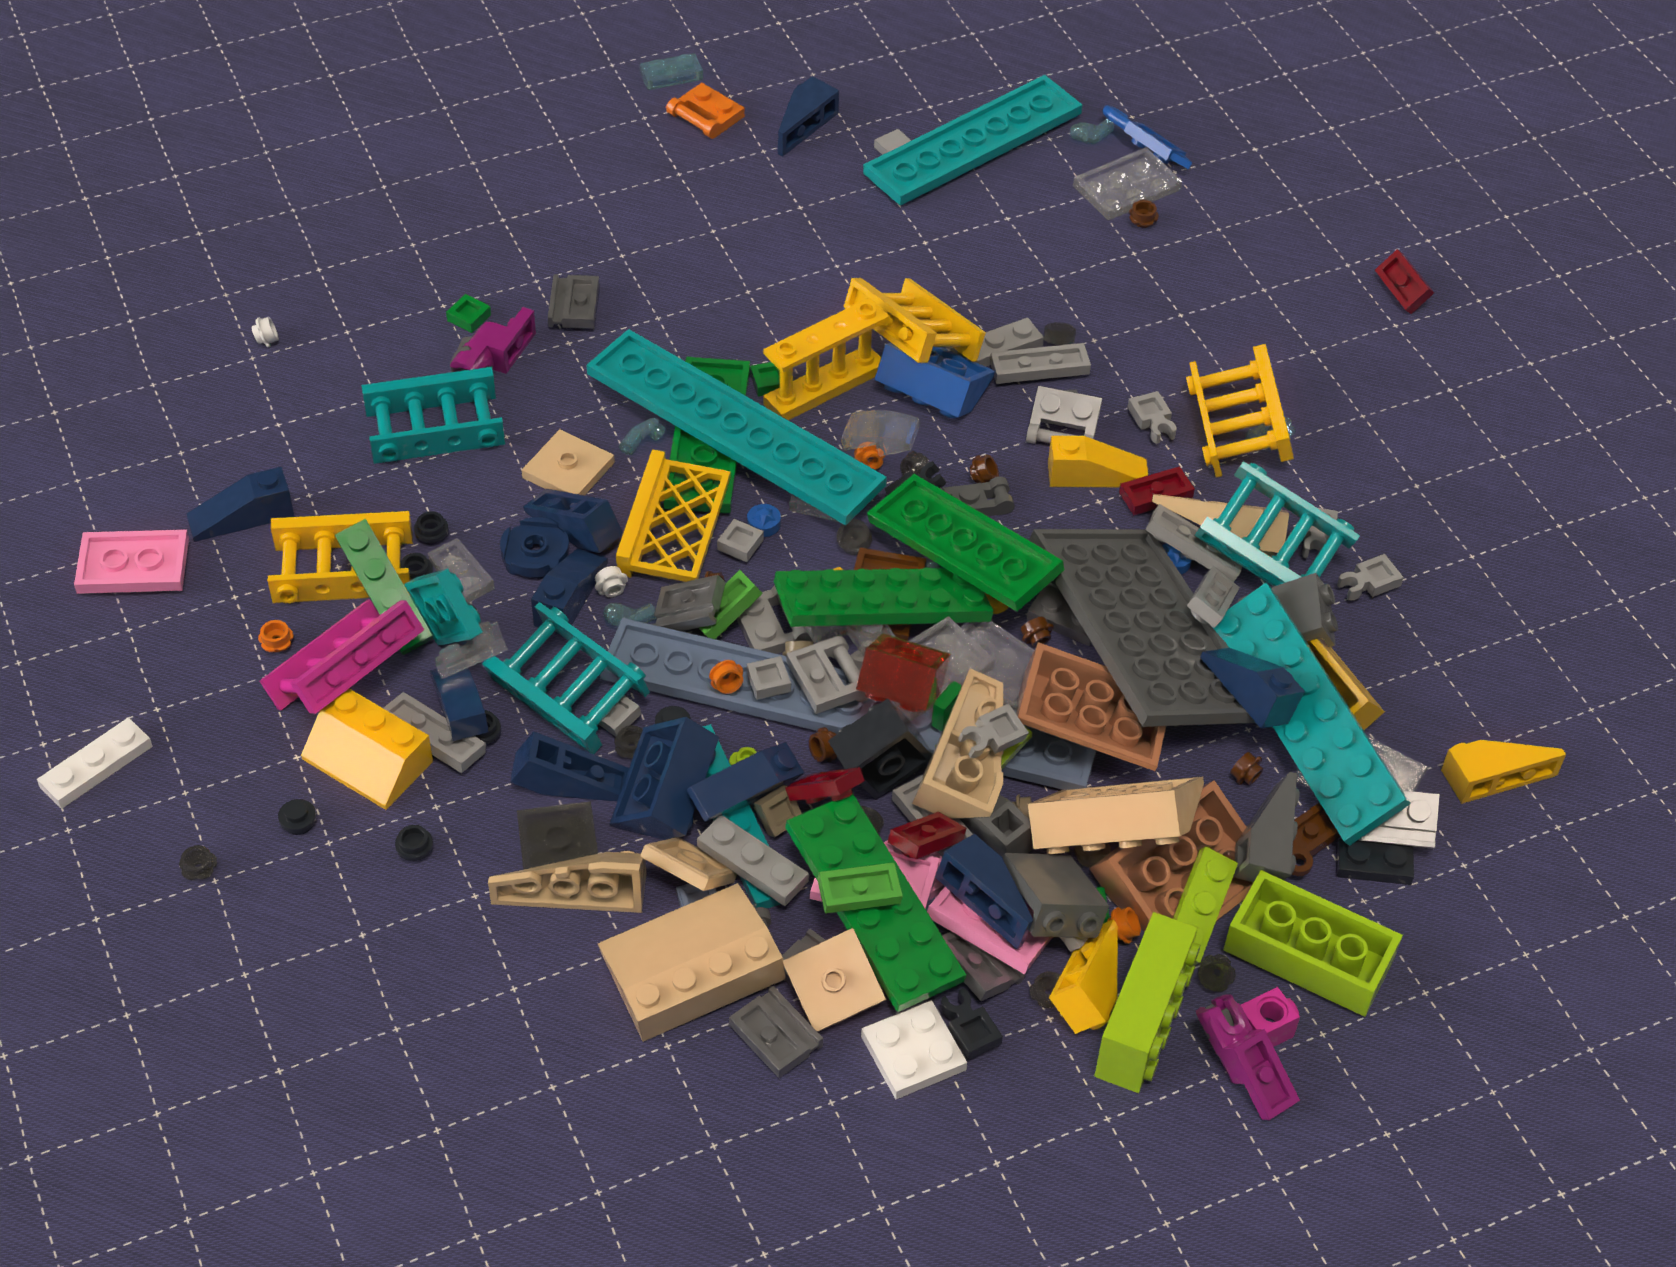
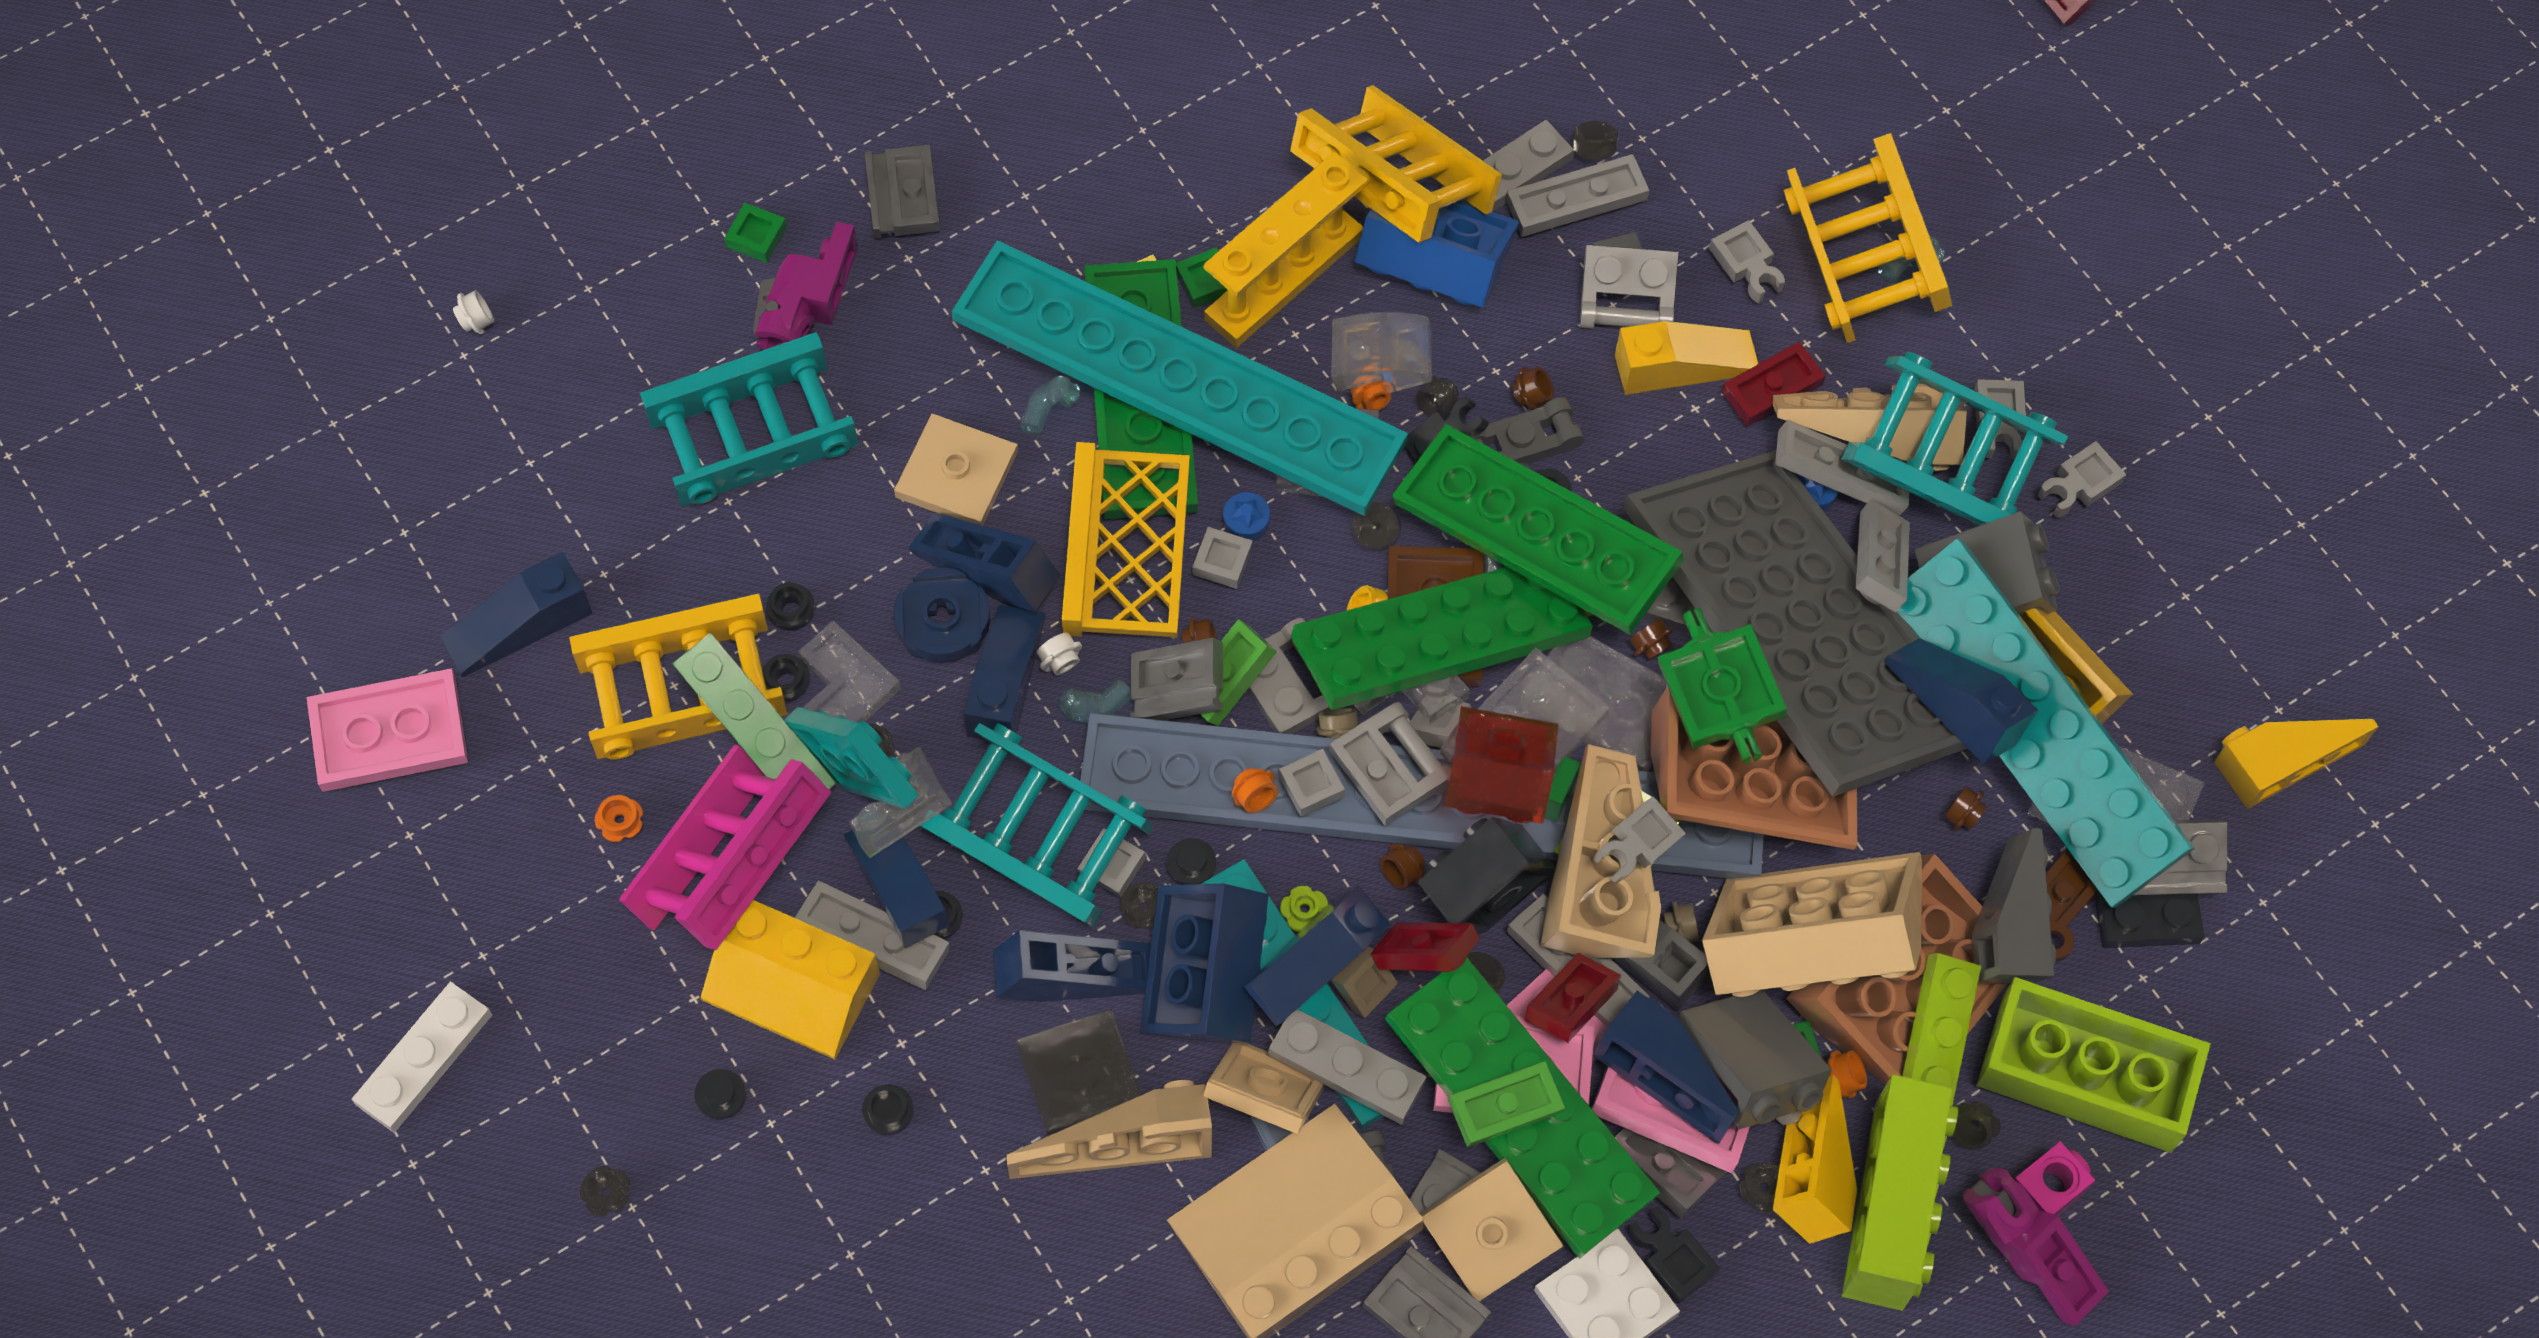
camera: 10 degrees left, 15 degrees up
none -> green plate [1658,608,1787,764]

